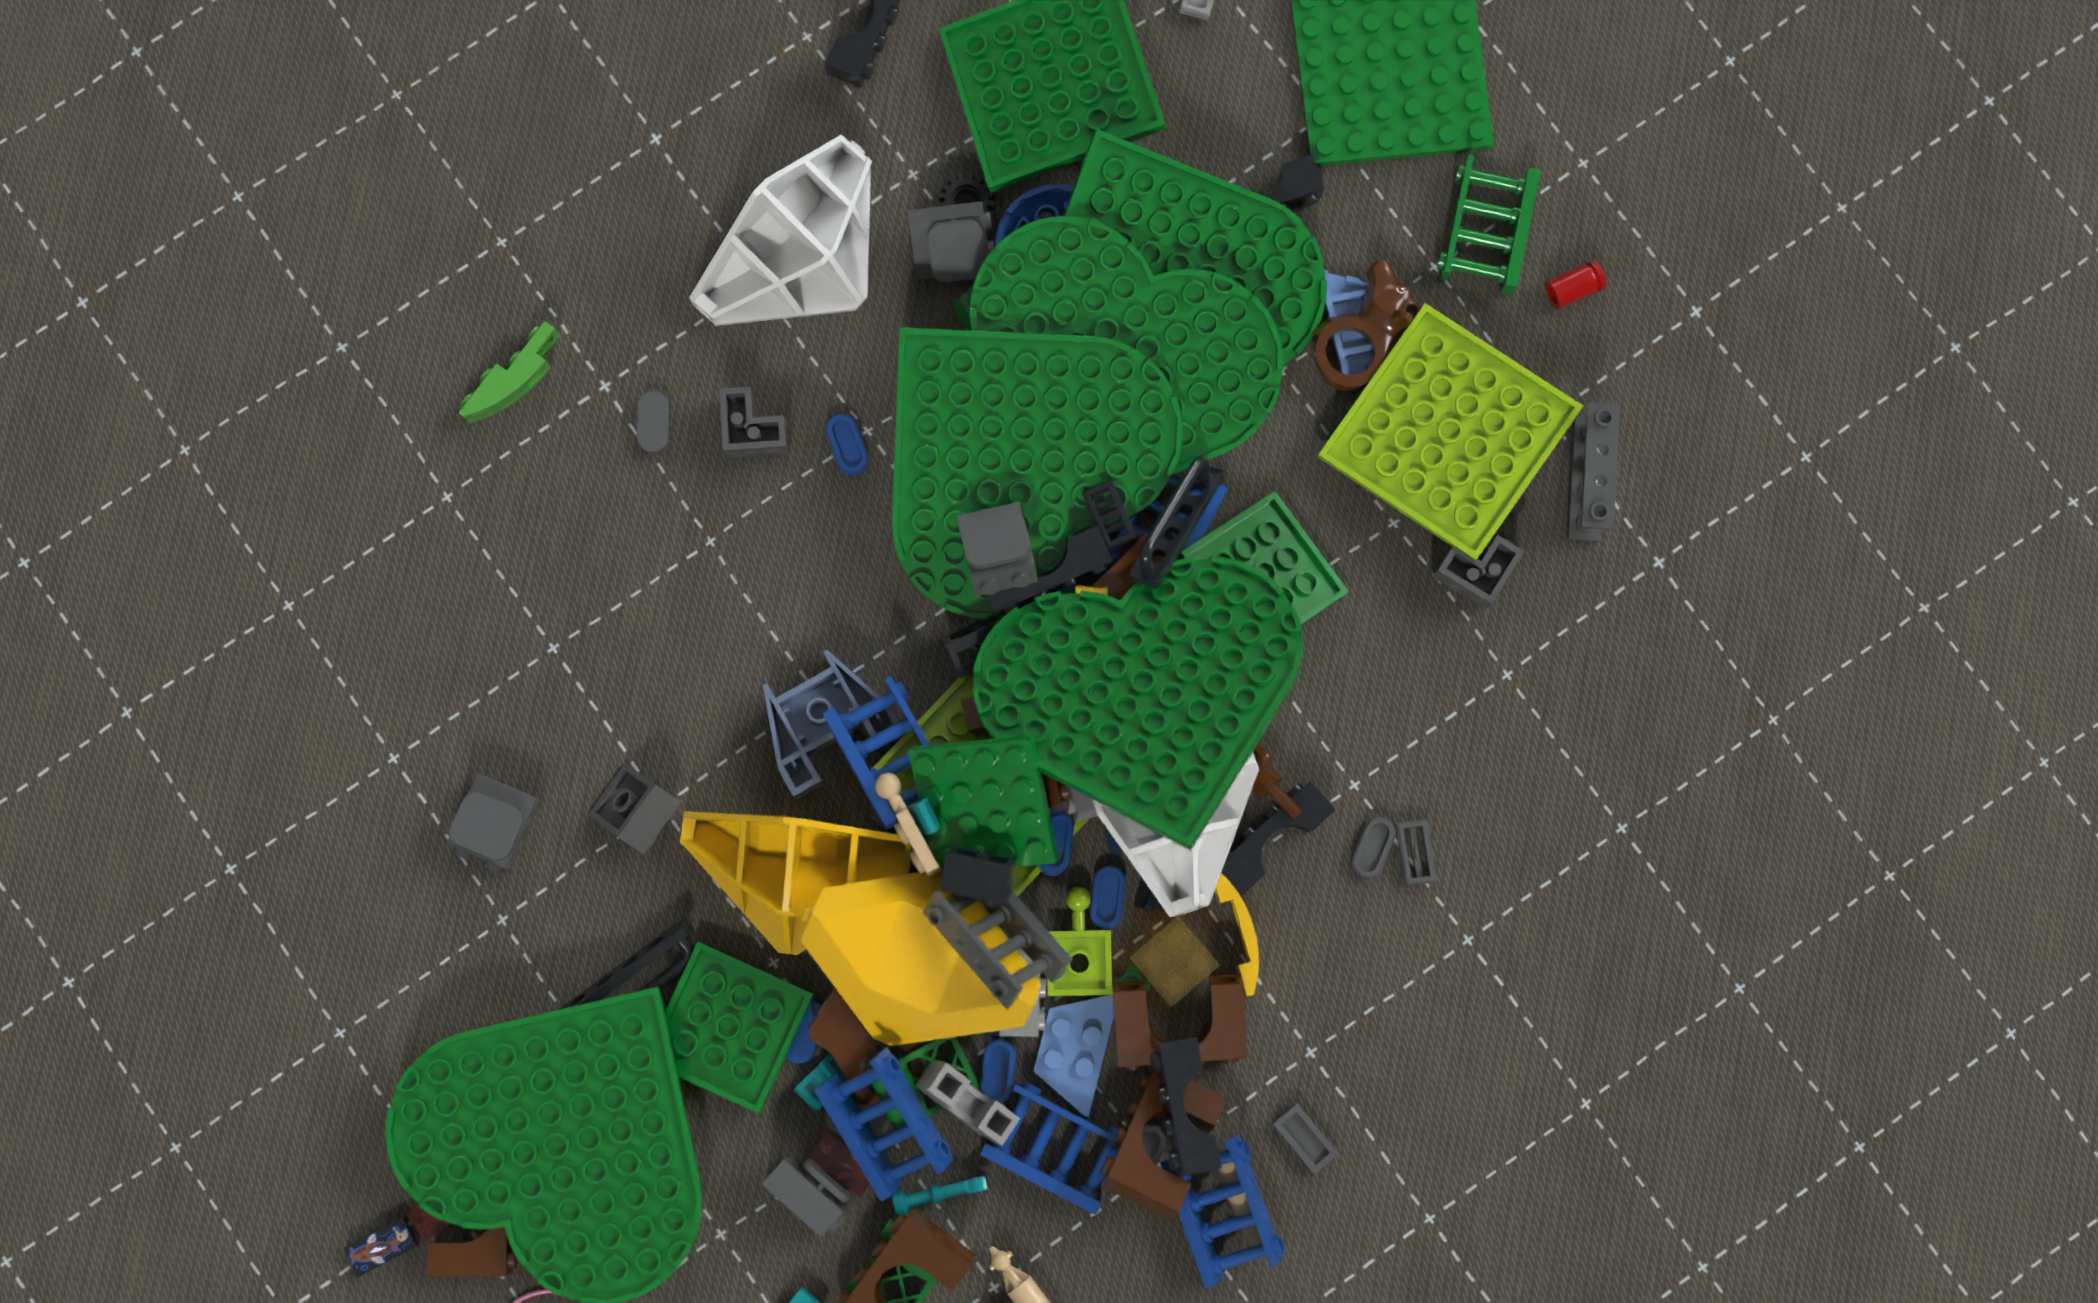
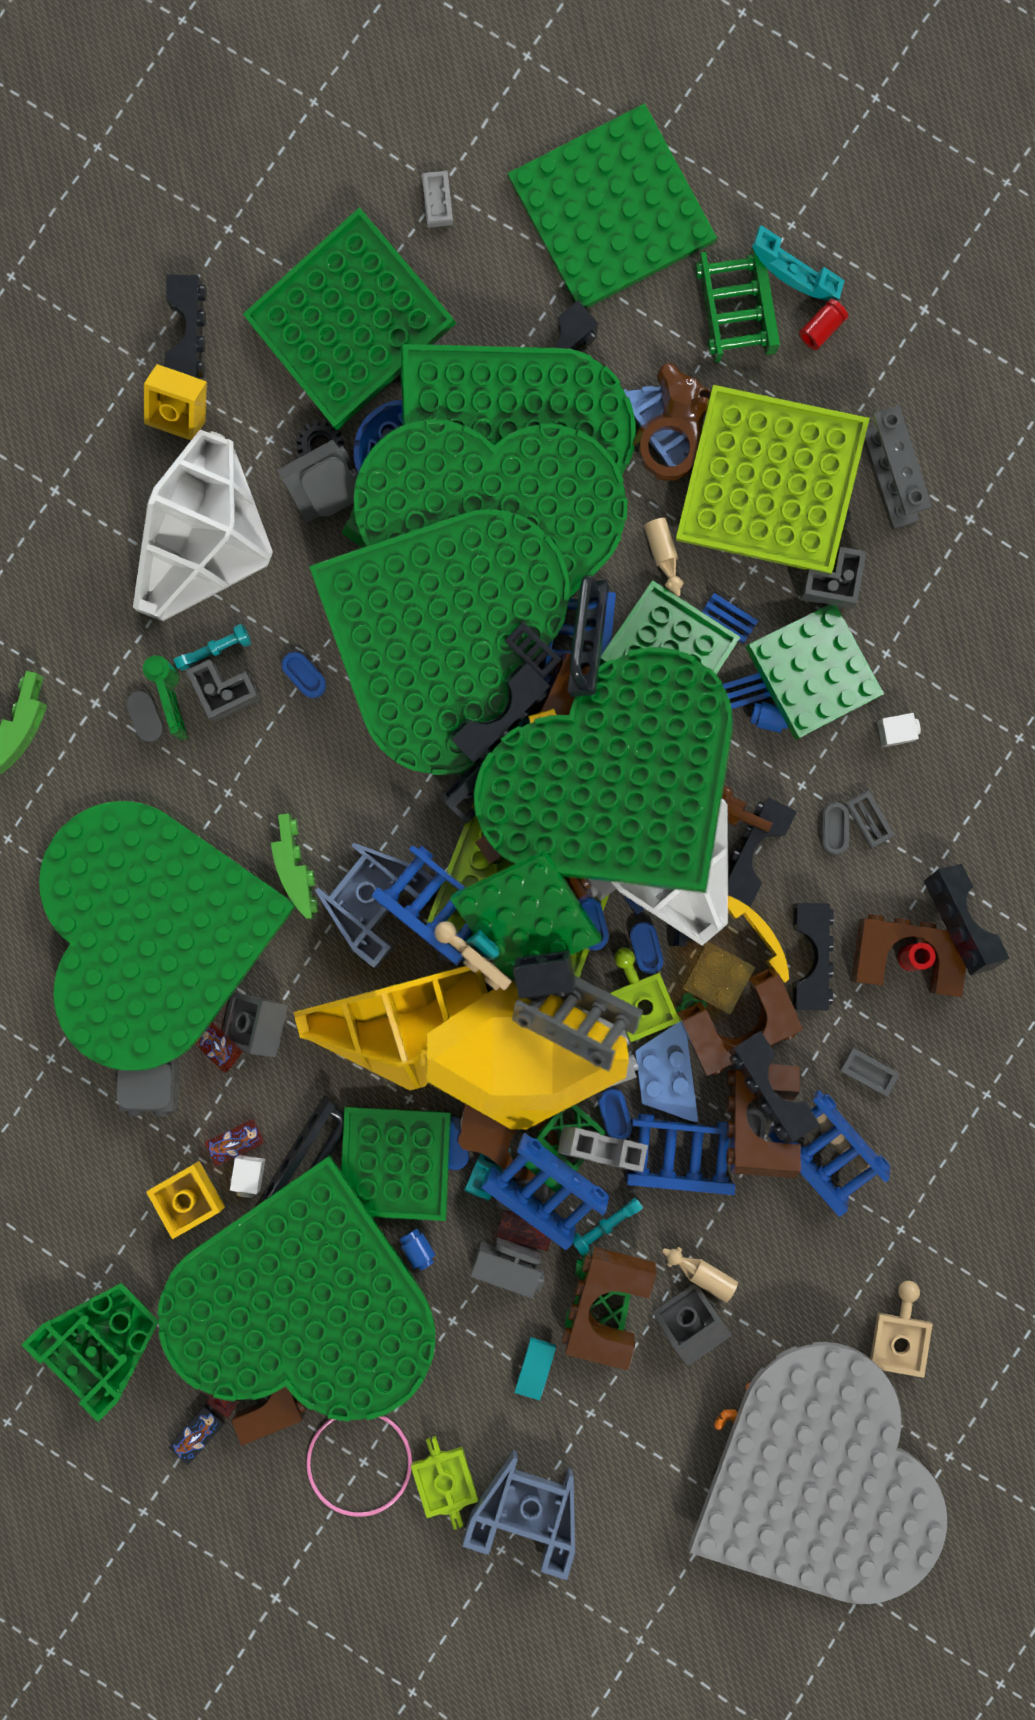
camera: 20 degrees left, 5 degrees up
dark grey brick [956,502,1038,596] -> none
none -> green wedge [22,1283,159,1422]
none -> green plate [39,801,296,1071]
none -> green piece [143,655,189,740]
none -> yellow brick [144,364,207,440]
none -> yellow brick [146,1161,225,1239]
none -> teal piece [173,623,252,671]
none -> tile [196,1023,243,1073]
none -> tile [204,1118,265,1167]
none -> white brick [230,1155,265,1198]
none -> bright green slope [271,814,318,919]
none -> blue brick [399,1228,436,1271]
none -> tan wheel [643,518,684,597]
none -> blue tile [702,593,758,644]
none -> blue tile [722,673,772,709]
none -> plate [745,604,884,740]
none -> blue brick [750,702,788,733]
none -> teal slope [752,225,845,301]
none -> black arch [792,903,834,1010]
none -> reddish brown arch [851,914,966,997]
none -> white brick [877,713,921,747]
none -> red piece [897,943,935,971]
none -> black arch [923,864,1010,976]

